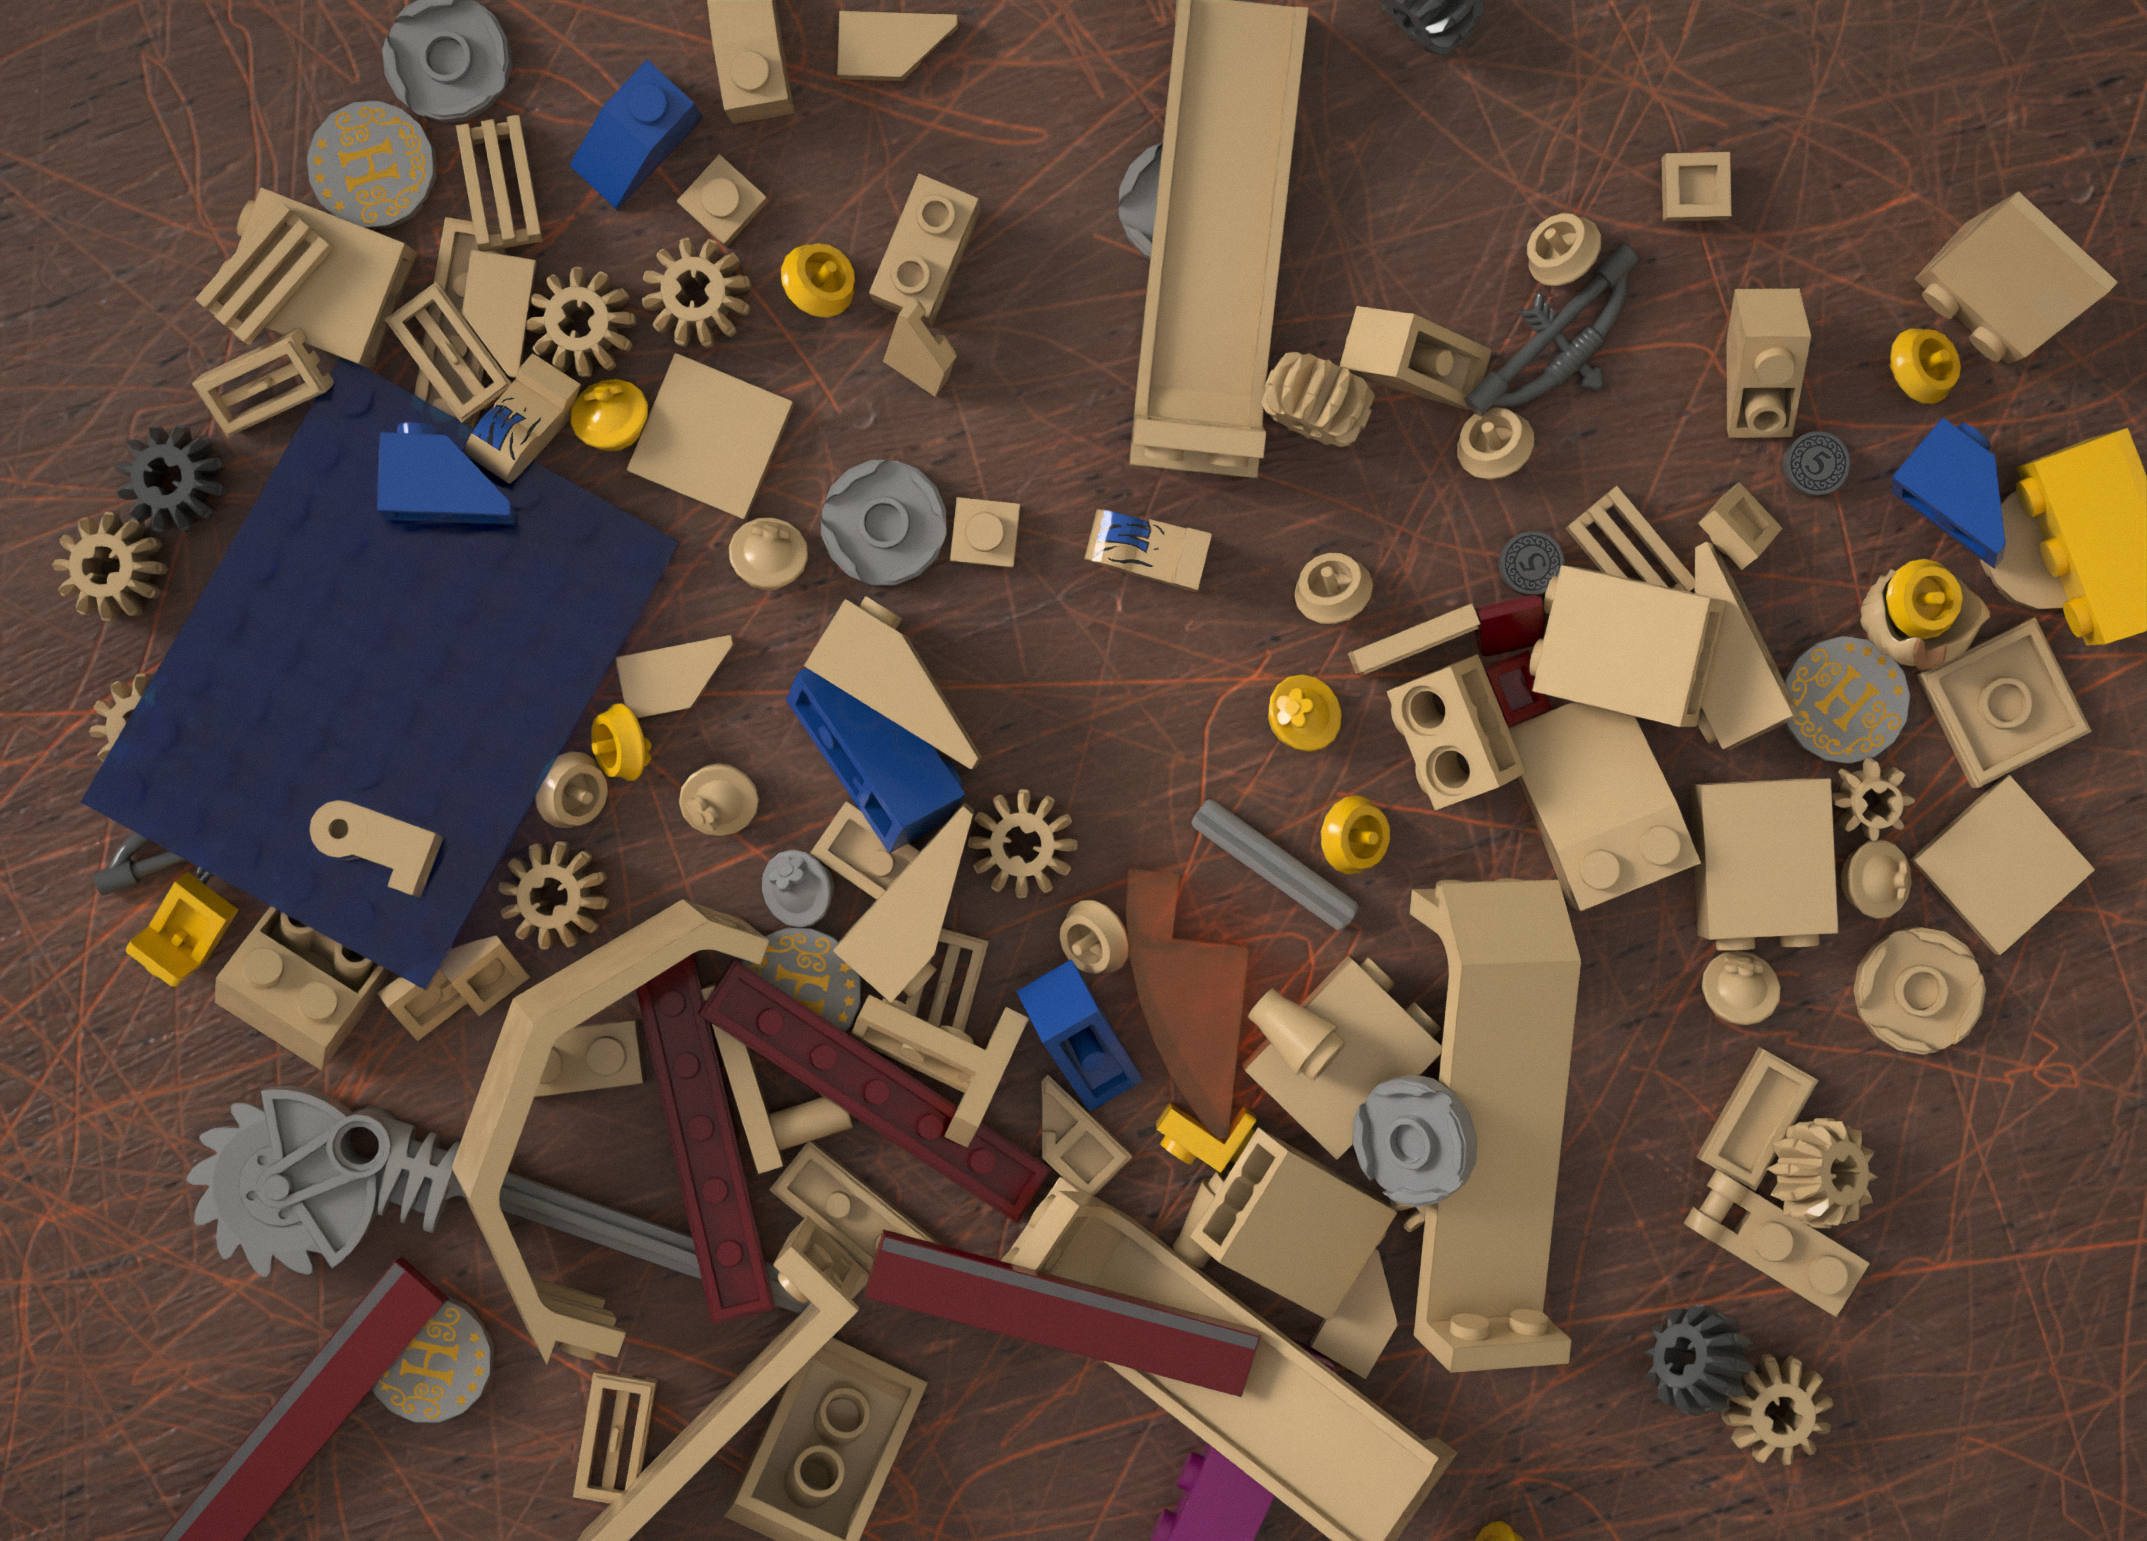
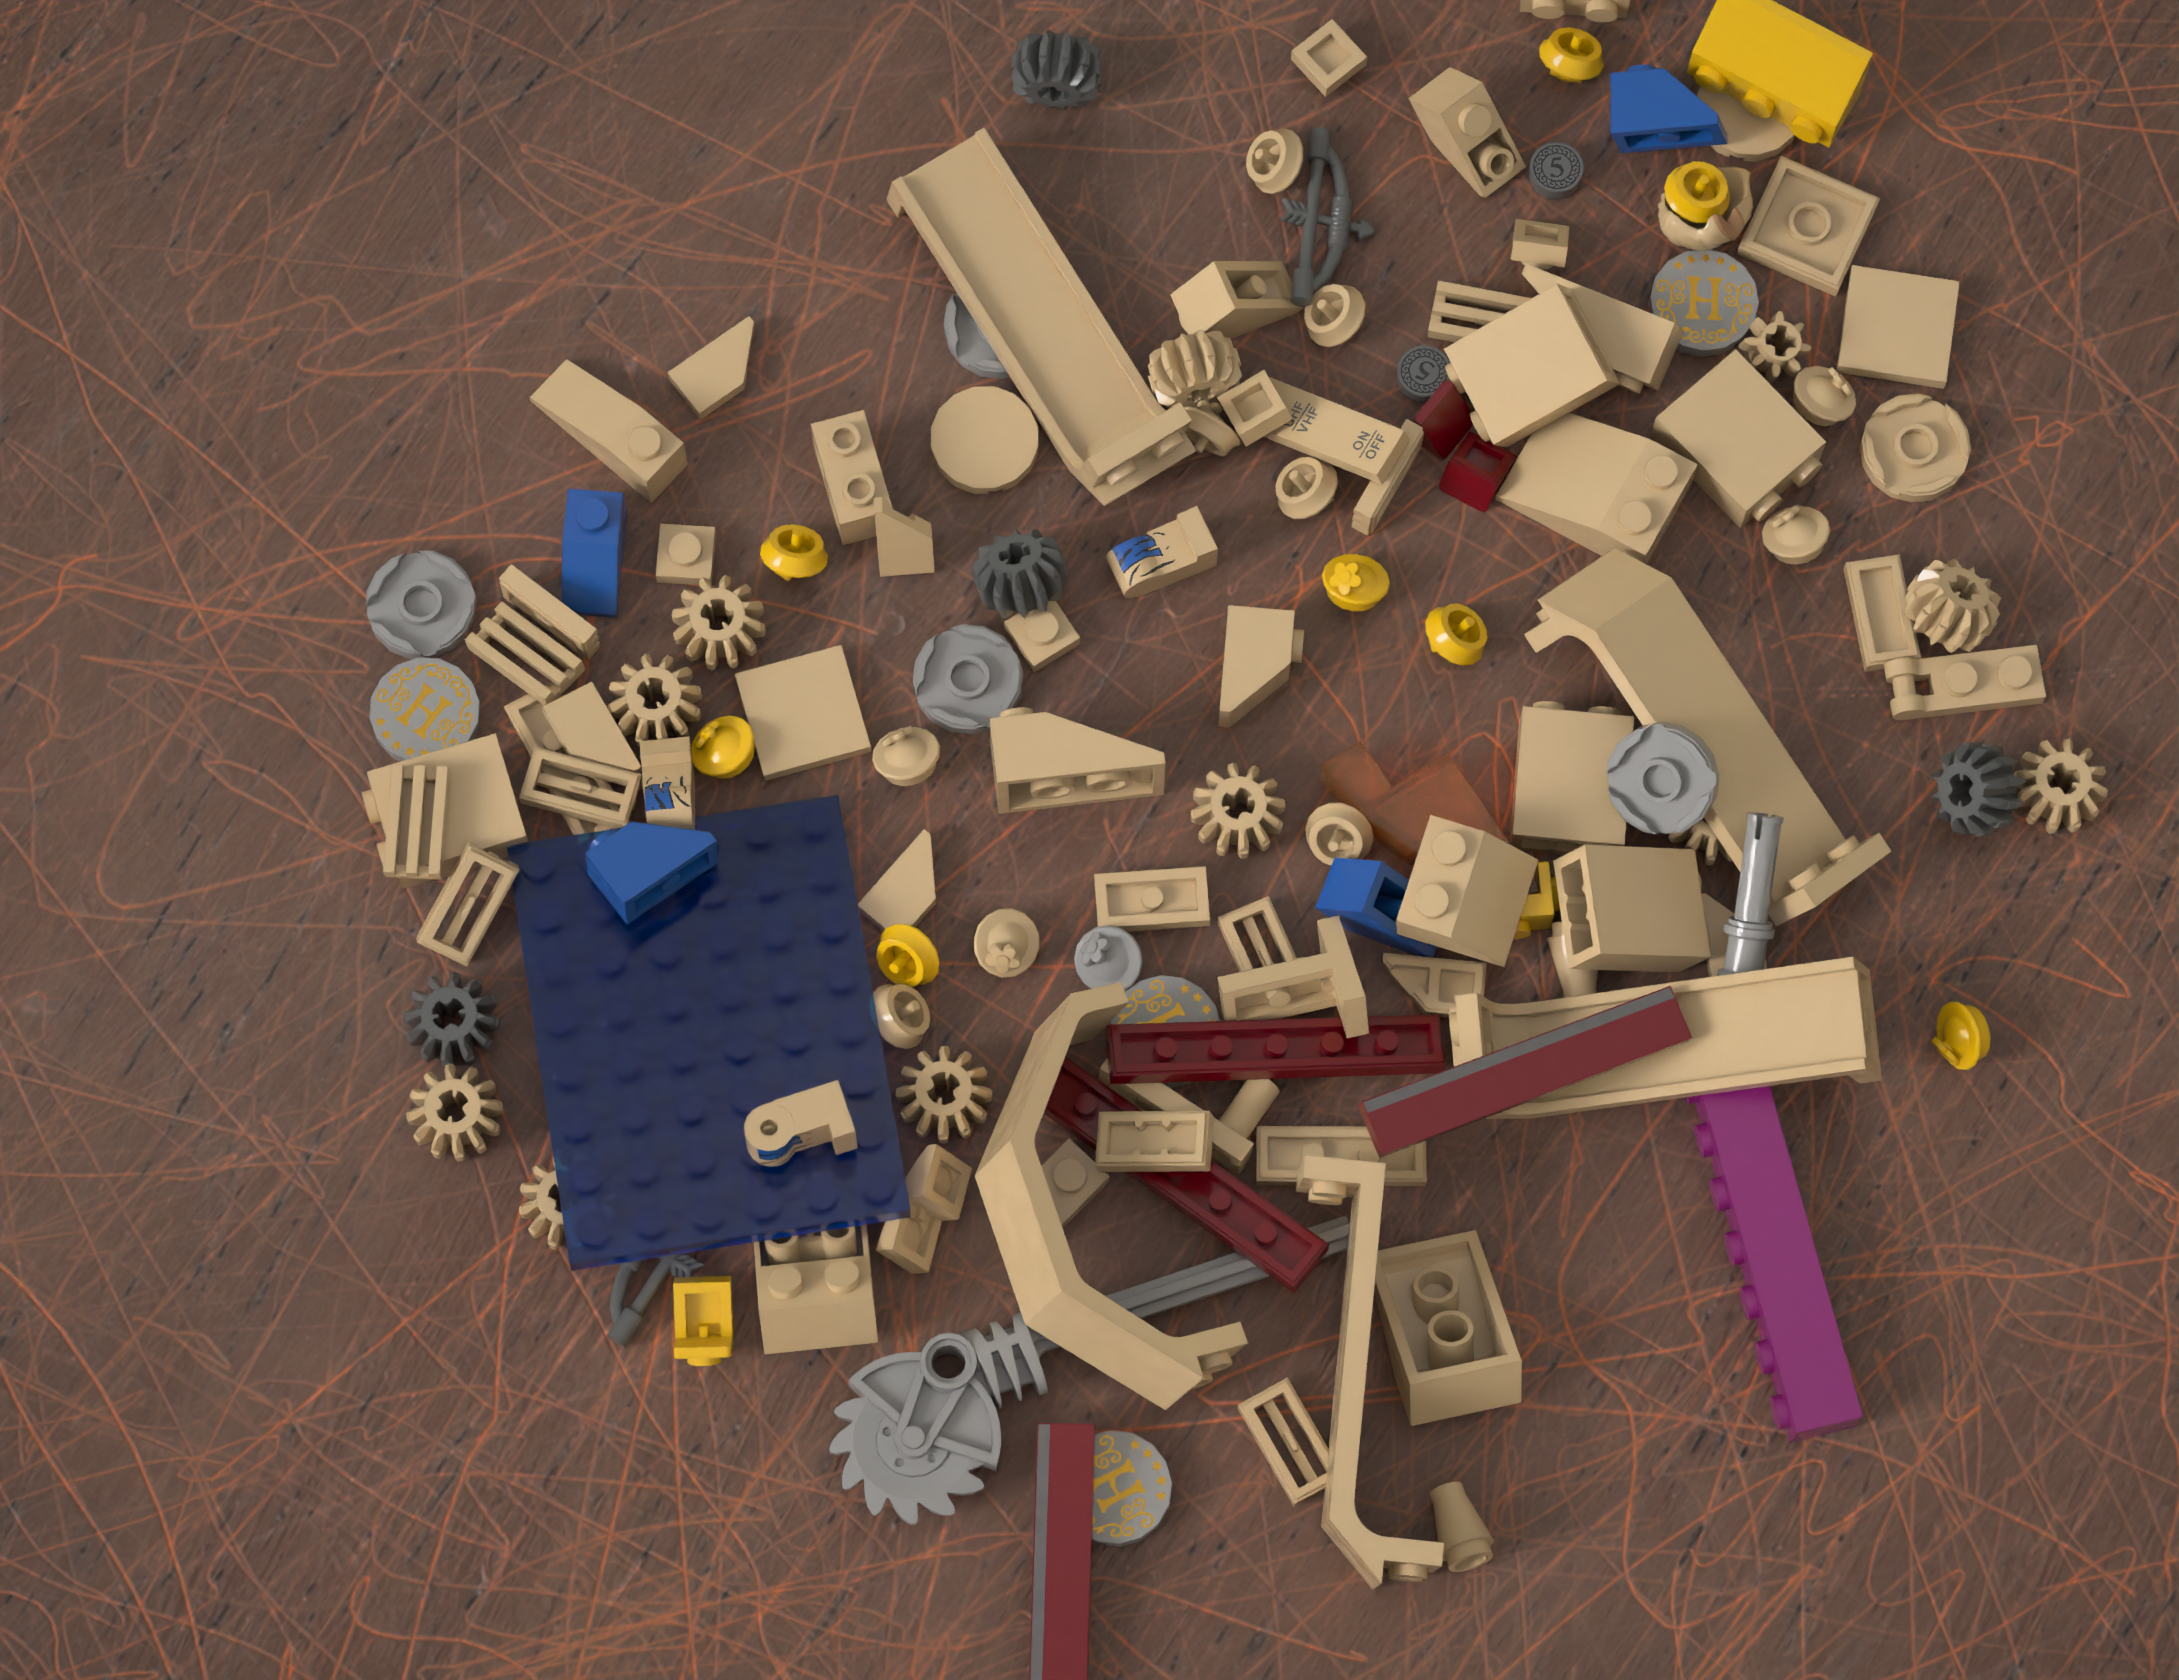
camera: 40 degrees left, 15 degrees down
blue slope [786,668,966,854] -> none
tan slope [833,802,974,1003] -> none
light grey axle [1191,799,1359,931] -> none
tan cone [1248,988,1346,1082] -> none
tan brick [1386,654,1526,810] -> none
none -> tan tile [499,564,601,660]
none -> tan tile [931,386,1038,494]
none -> dark grey gear [973,528,1068,619]
none -> tan plate [1095,1111,1214,1172]
none -> tan hat [1184,400,1241,456]
none -> tan plate [1217,370,1293,447]
none -> tan slope [1218,605,1304,728]
none -> tan tile [1264,377,1410,484]
none -> tan slope [1396,815,1538,967]
none -> light grey pin [1717,812,1784,976]

